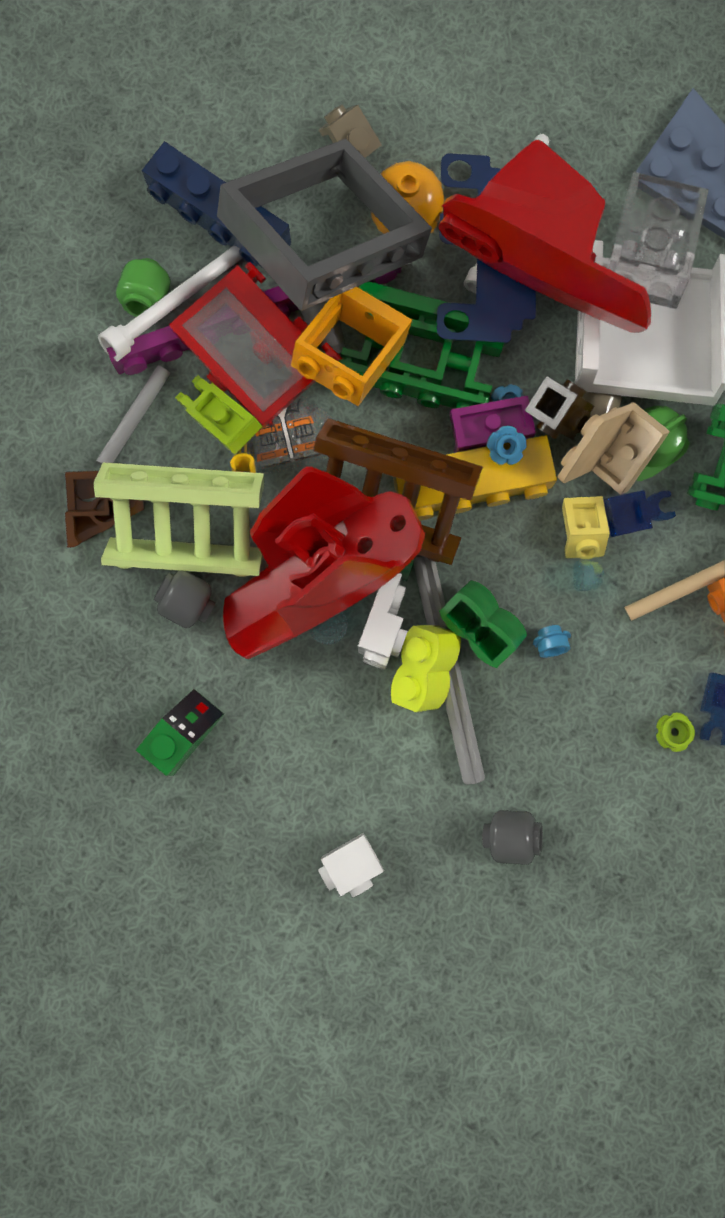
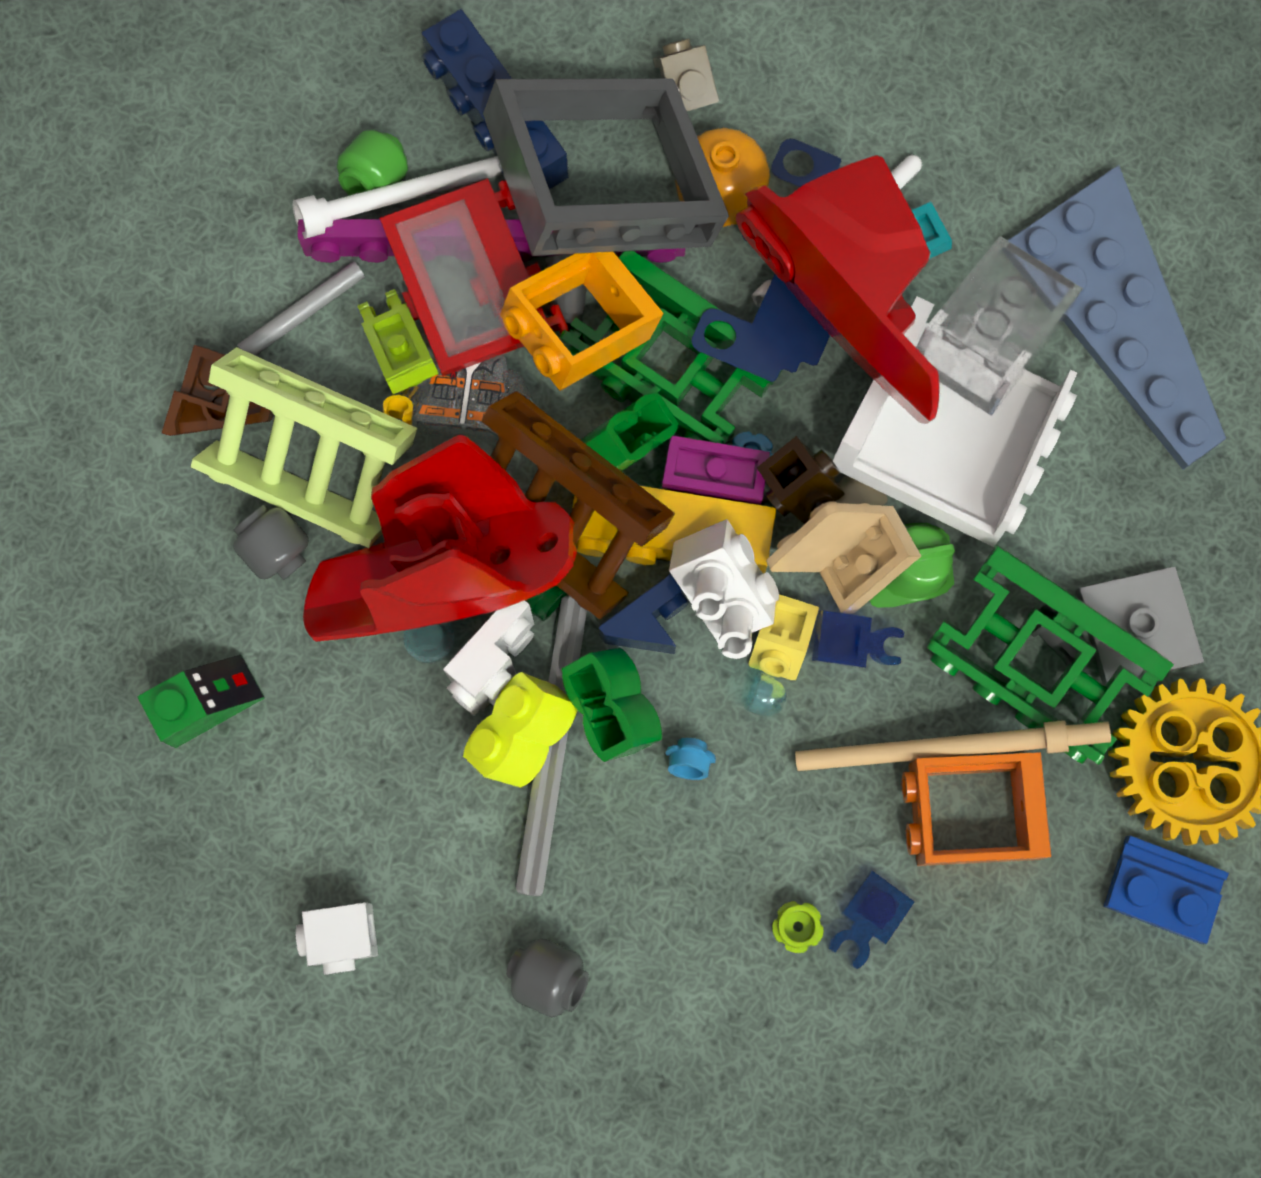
camera: 20 degrees right, 5 degrees down
dark azure plate [487,425,527,465] -> none
none -> green brick [580,393,679,472]
none -> dark blue slope [599,574,689,654]
none -> white brick [669,519,779,659]

